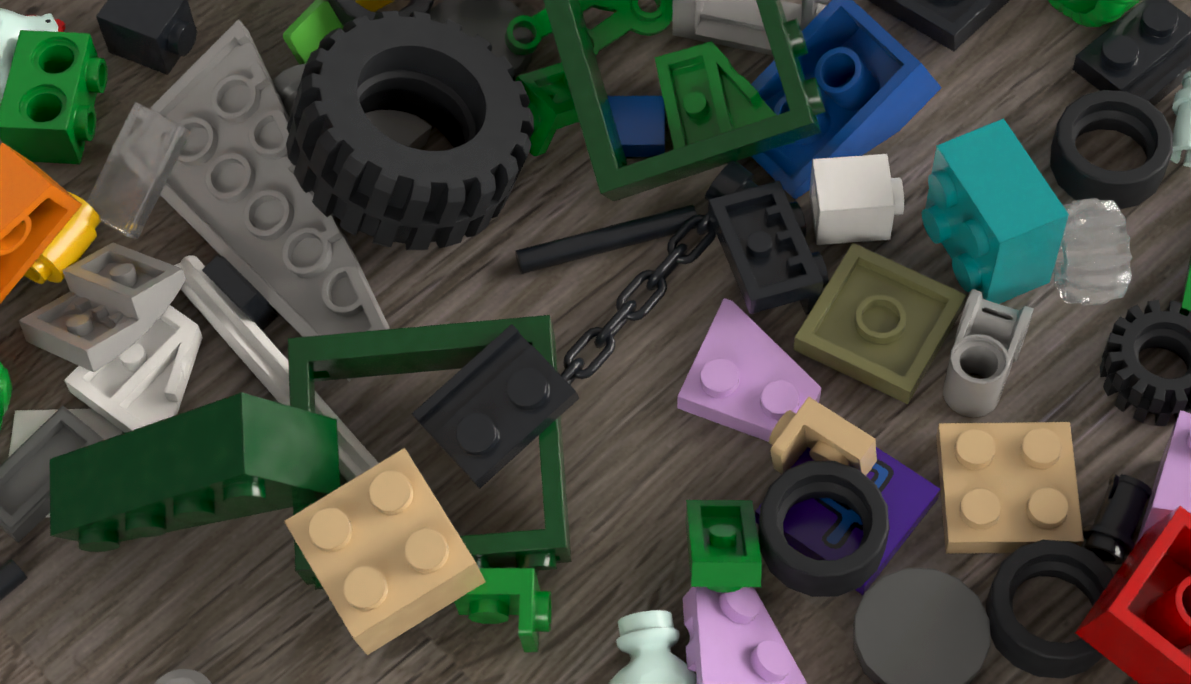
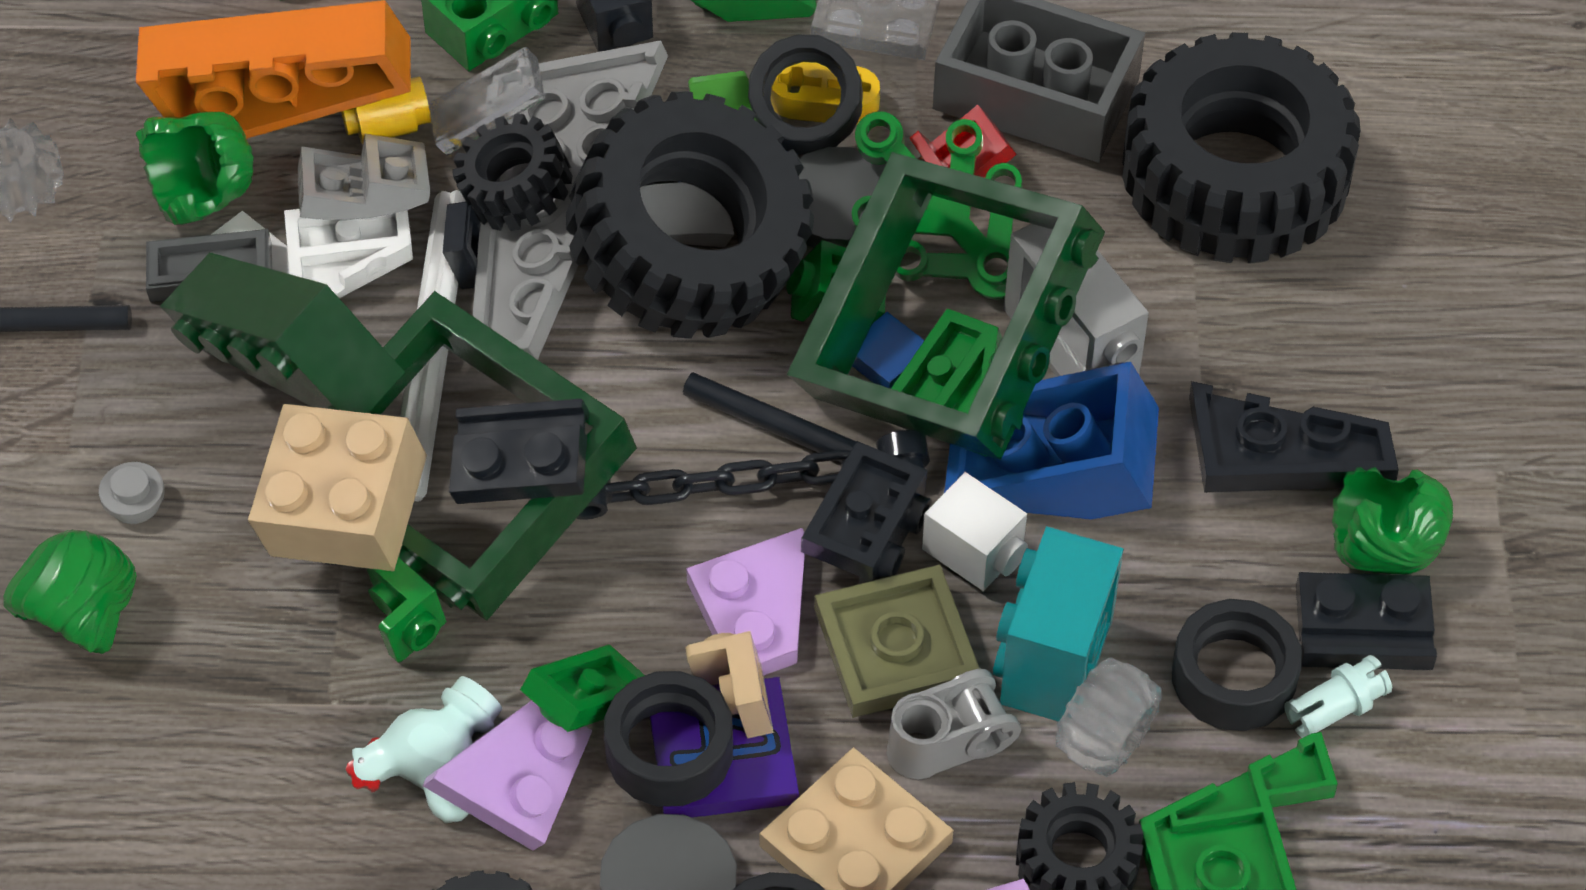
camera: 40 degrees right, 5 degrees down
none -> black tyre [452,114,573,231]

